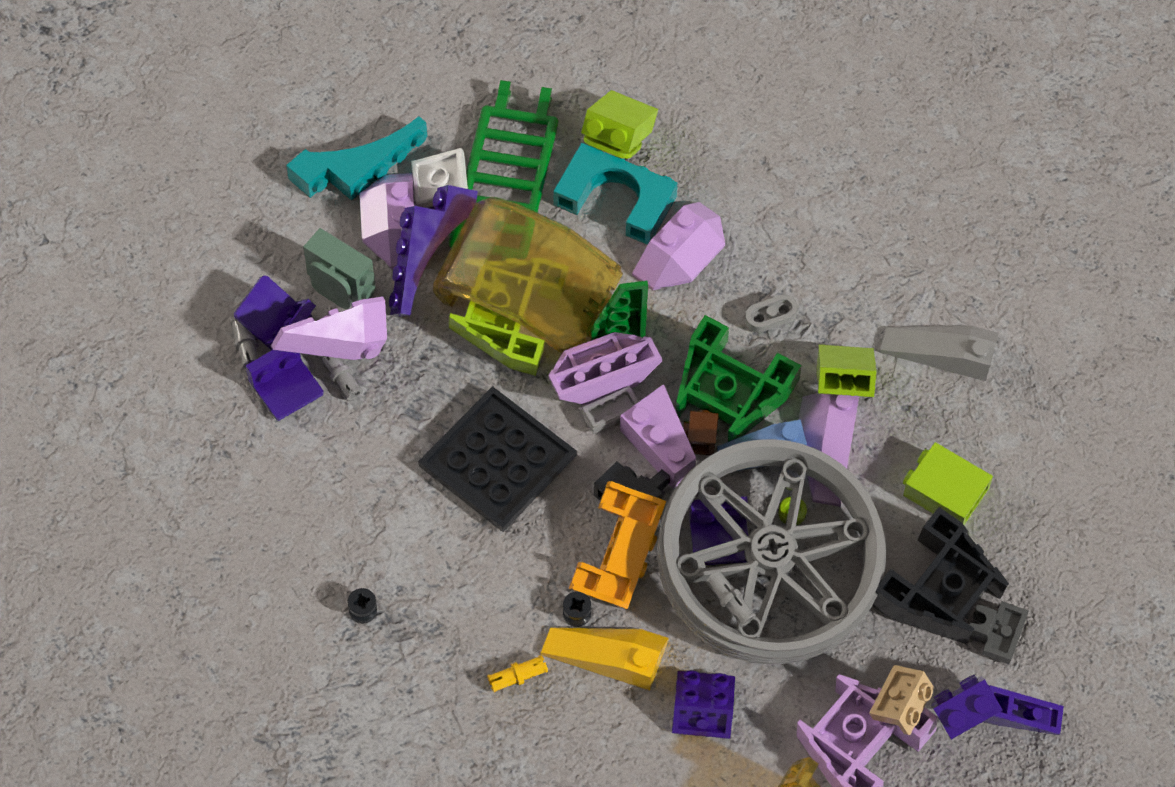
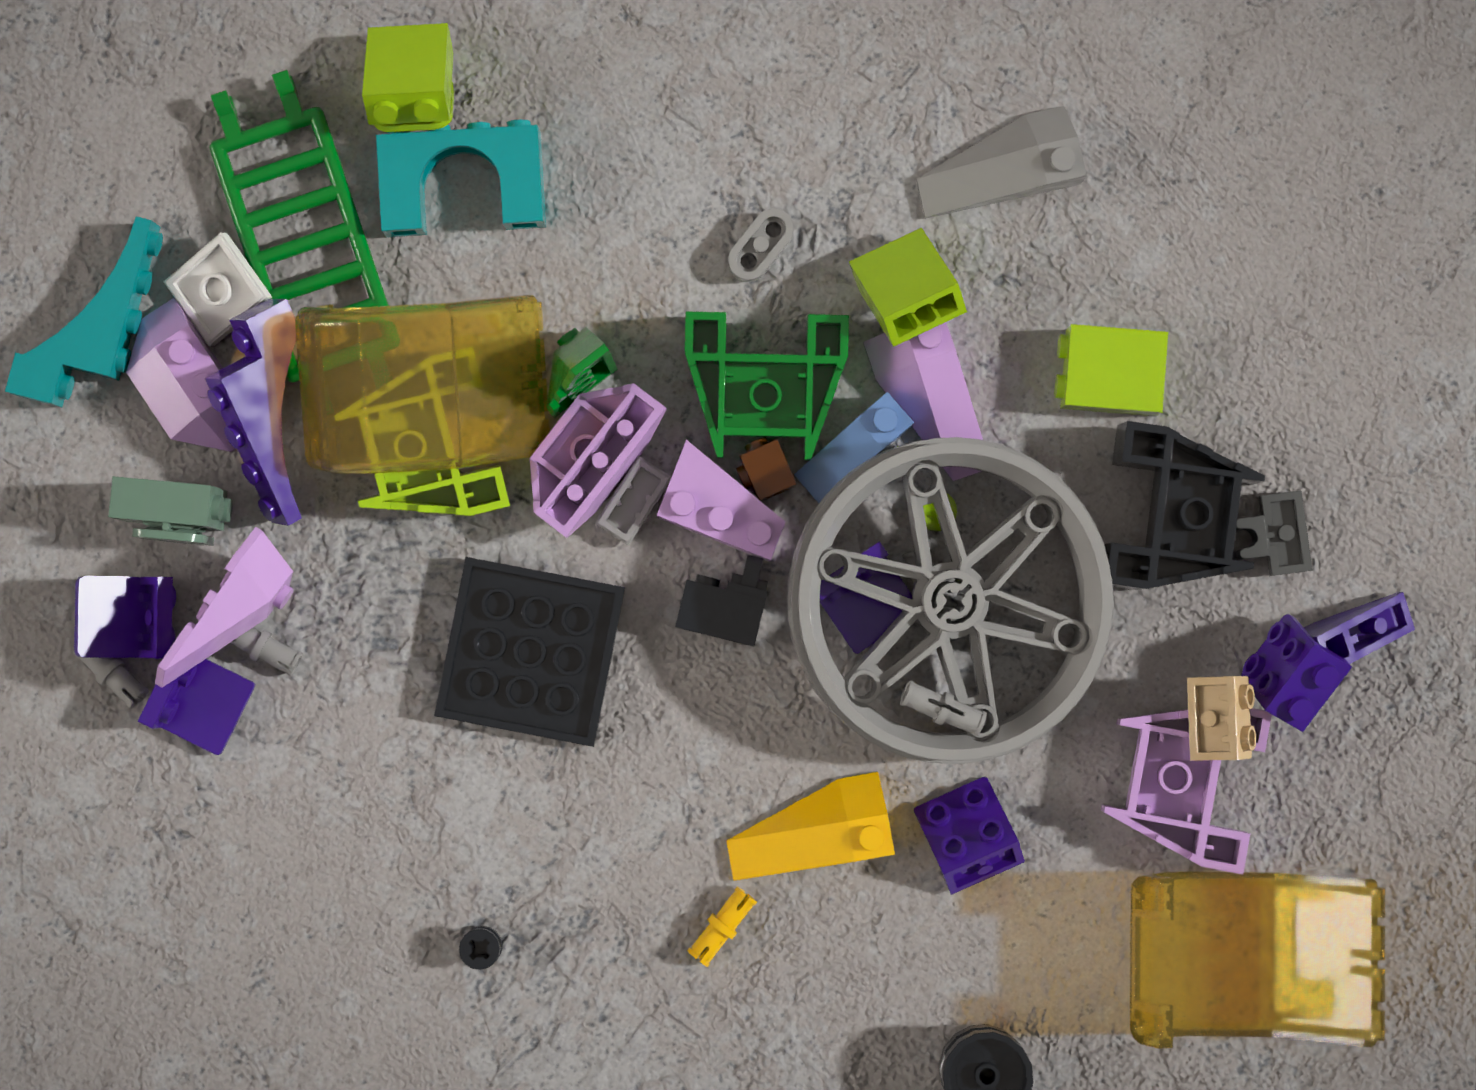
camera: 25 degrees left, 25 degrees up
black wheel [563,592,591,627] -> none
light orange bracket [569,481,666,609] -> none
lavender wedge [632,202,725,290] -> none

